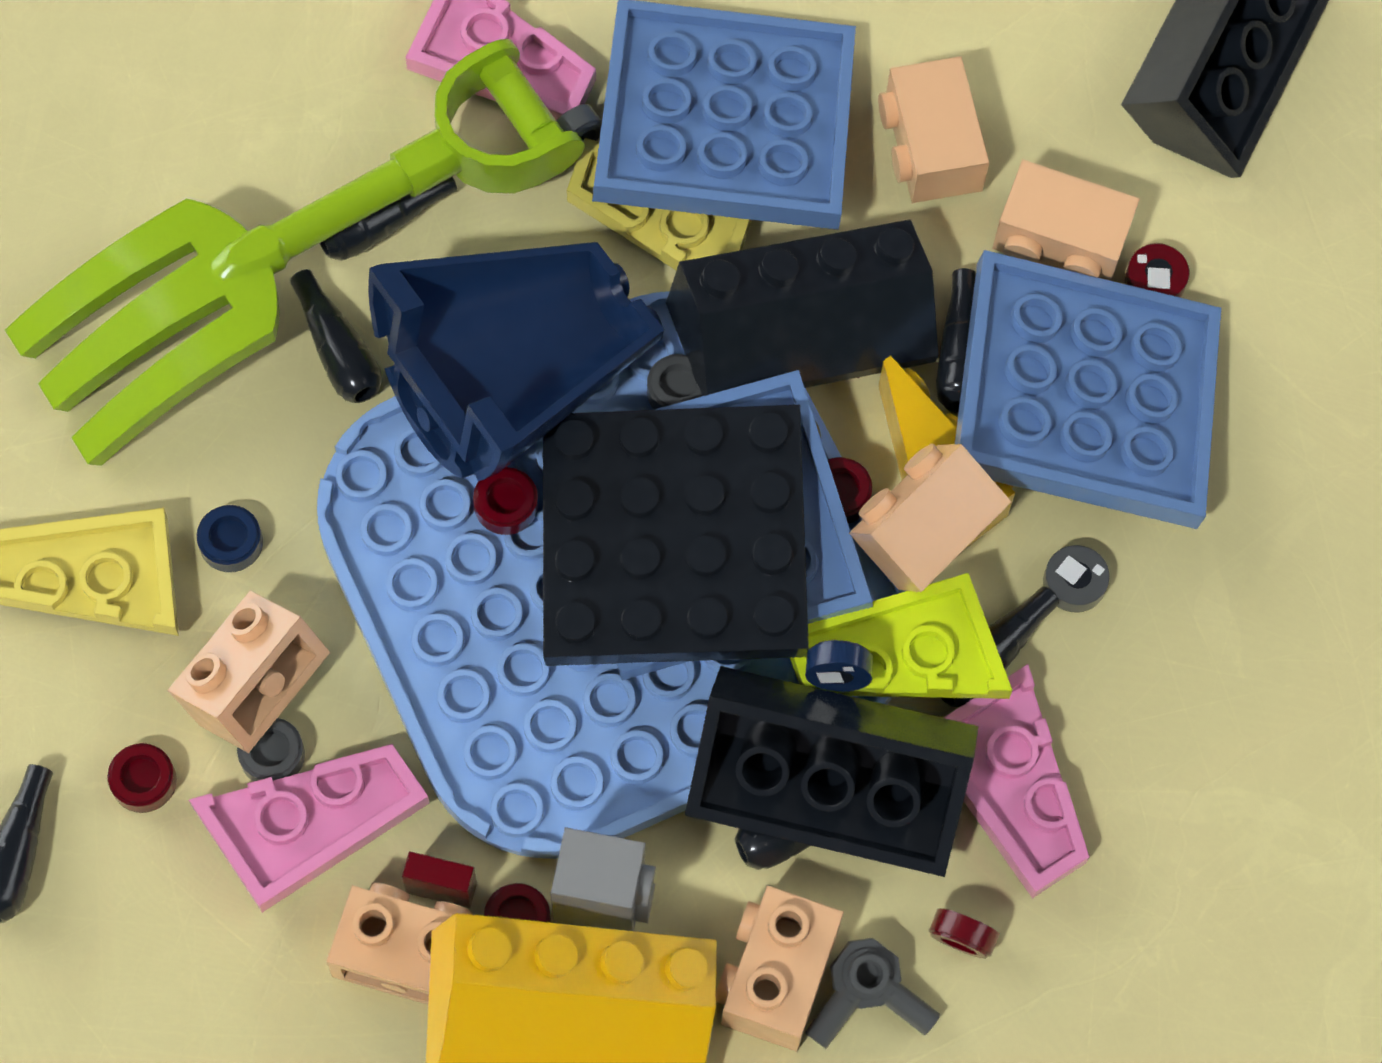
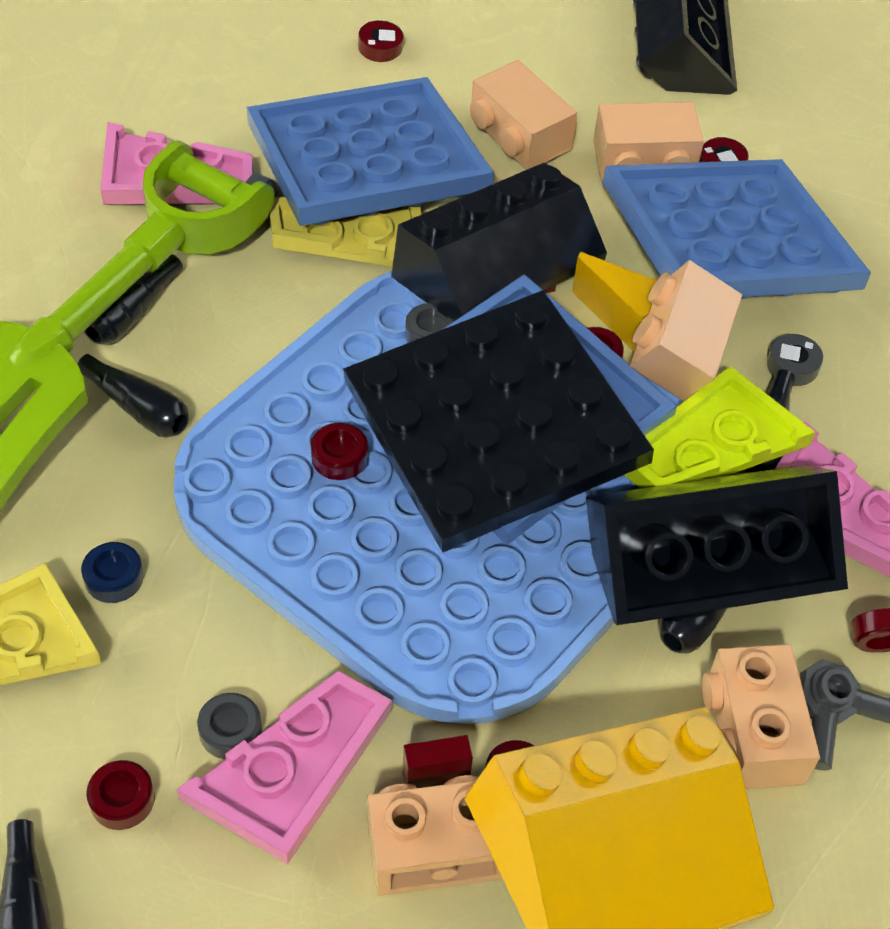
camera: 25 degrees left, 15 degrees down
light nougat brick [167,591,330,753] -> none
dark blue cone [368,242,665,481] -> none
light grey brick [551,827,656,931] -> none
dark blue tile [805,640,873,692] -> none
black piece [936,268,976,413] -> none

